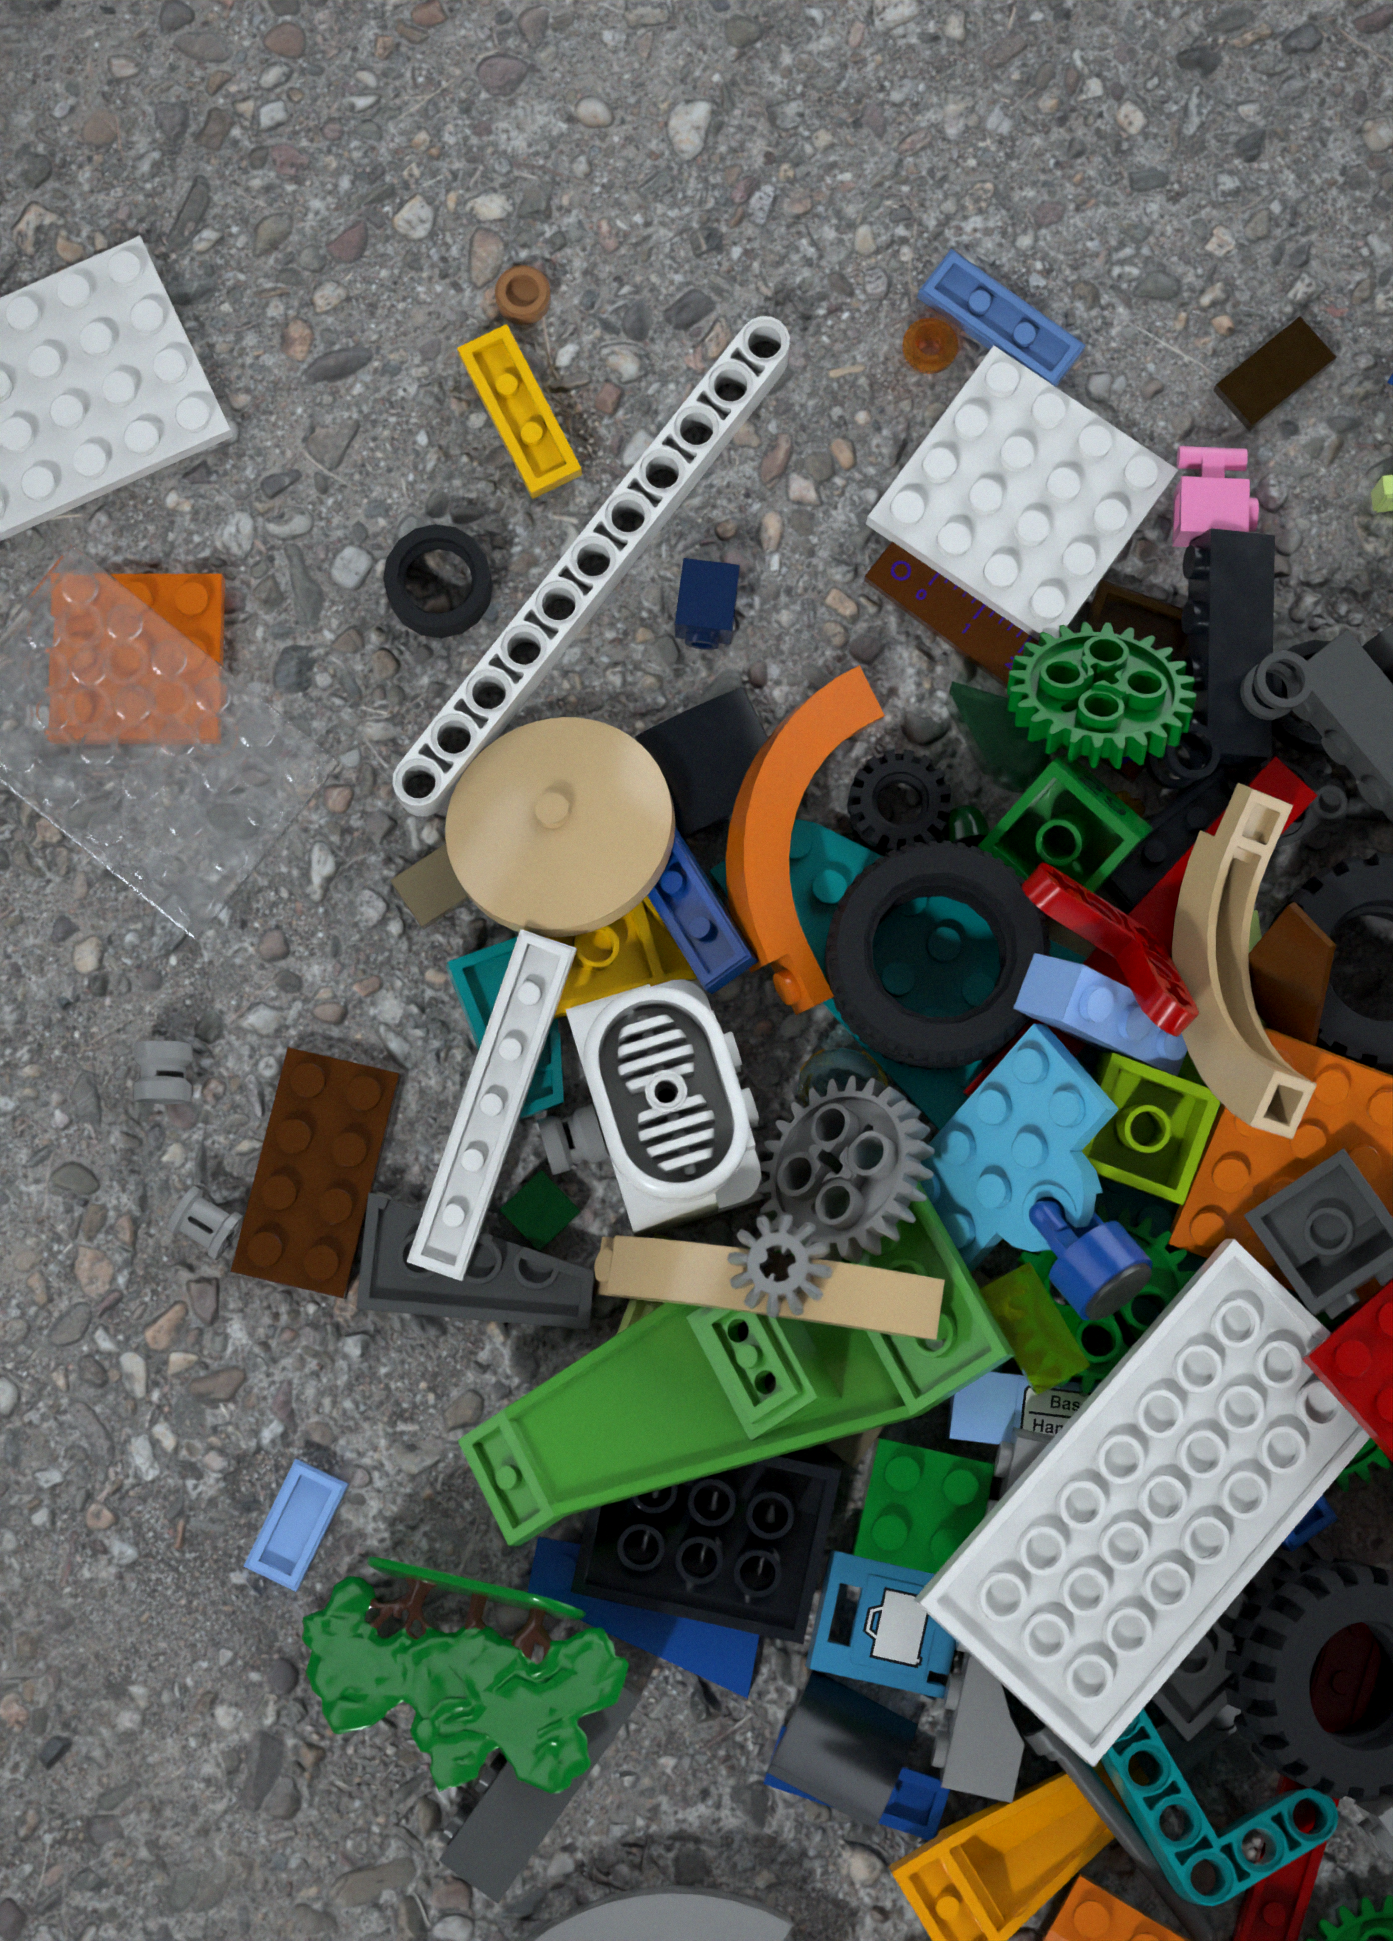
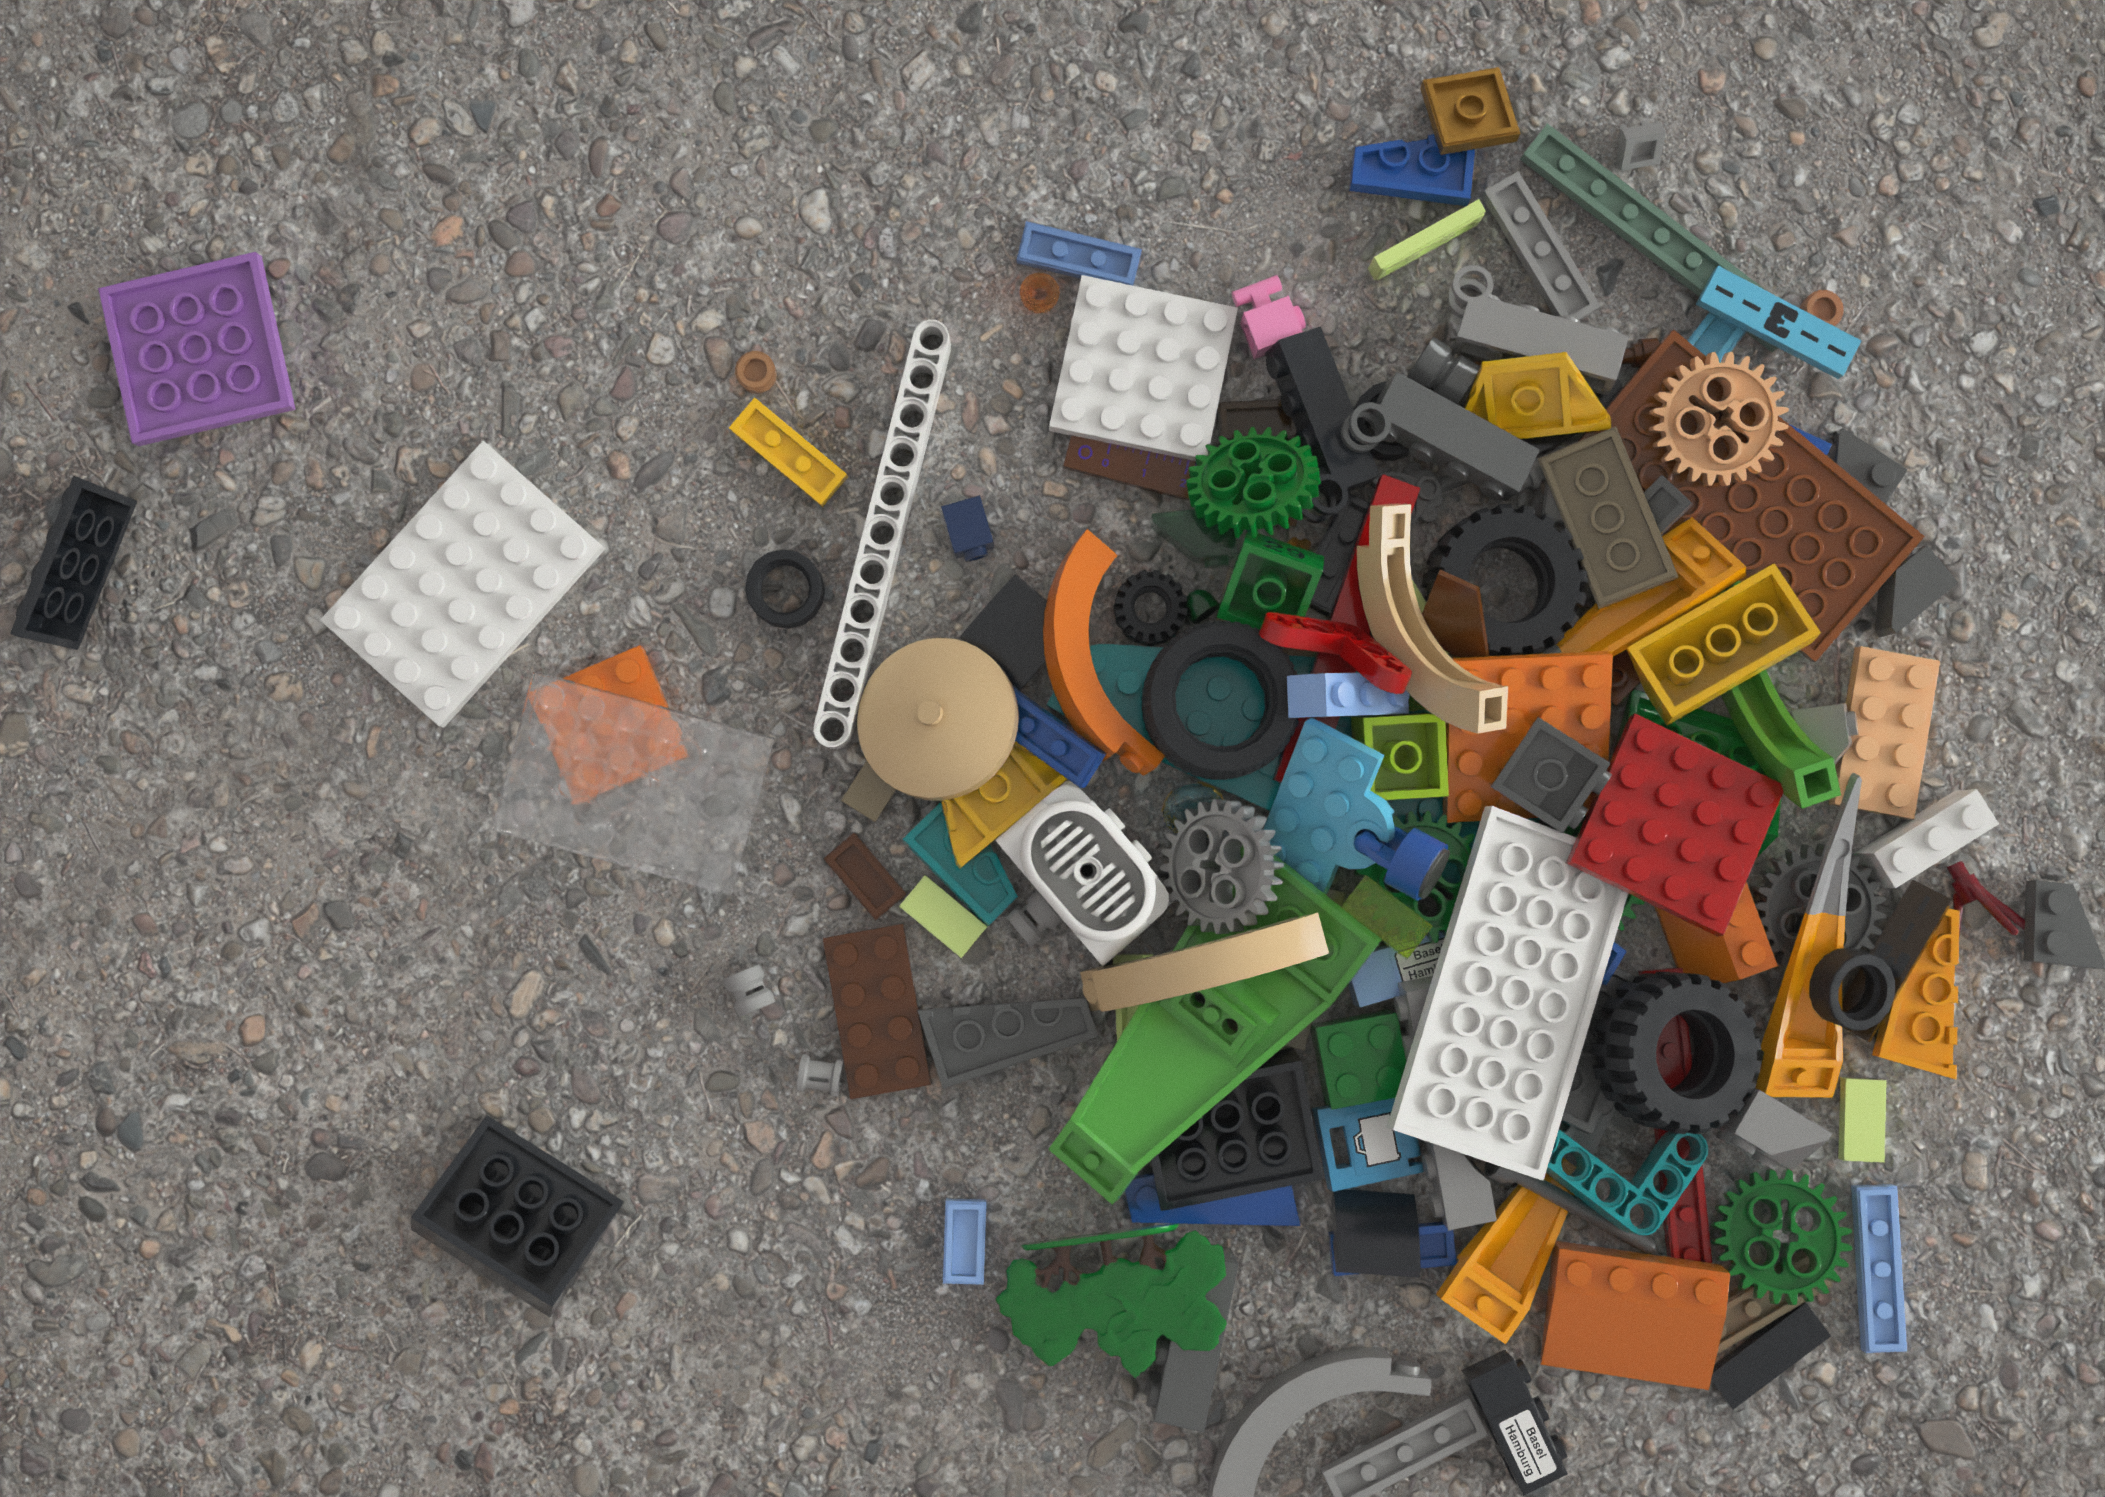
camera: 30 degrees left, 5 degrees up
white tile [407,929,577,1281] -> none
dark green tile [499,1170,582,1252] -> none
light grey gear [728,1213,833,1318] -> none
dark brown tile [1213,316,1337,432] -> none
none -> reddish brown tile [823,832,907,920]
none -> yellowish green tile [899,875,987,958]

